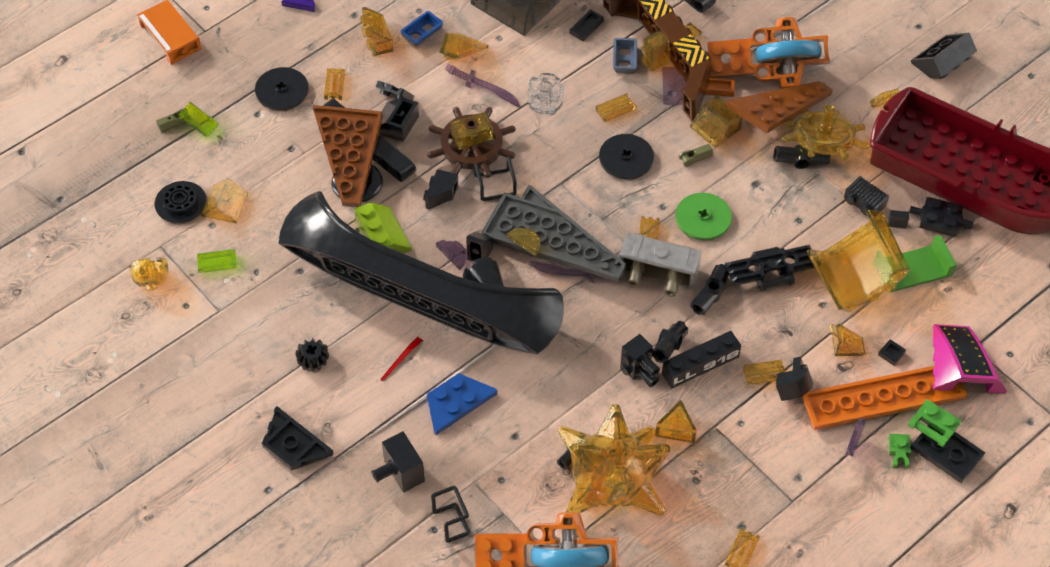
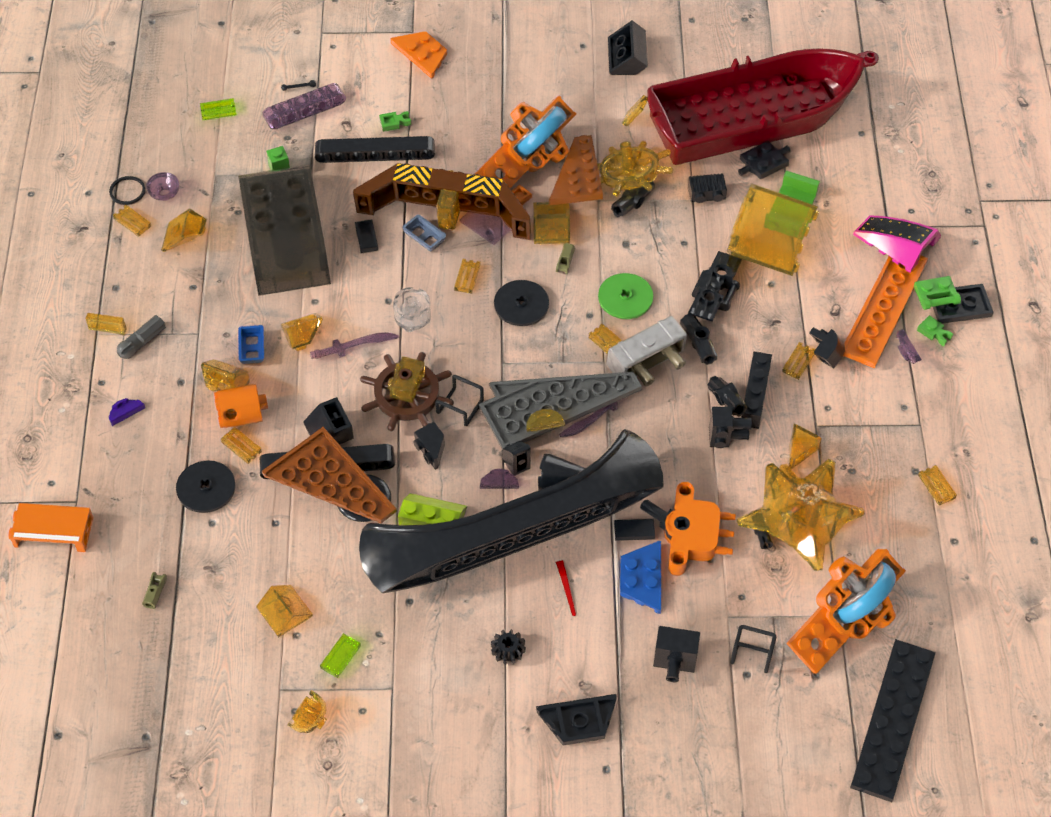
camera: 50 degrees left, 0 degrees up
black wheel [154,181,206,223] -> none
clear neon green tile [178,102,219,138] -> none
black wing [375,80,414,101] -> none
clear yellow slope [830,324,865,356] -> none
black tile [878,339,906,366] -> none
black tile [887,210,909,229] -> none
none -> orange cylinder [214,384,268,428]
none -> black tile [614,519,655,541]
none -> orange piece [640,482,736,576]

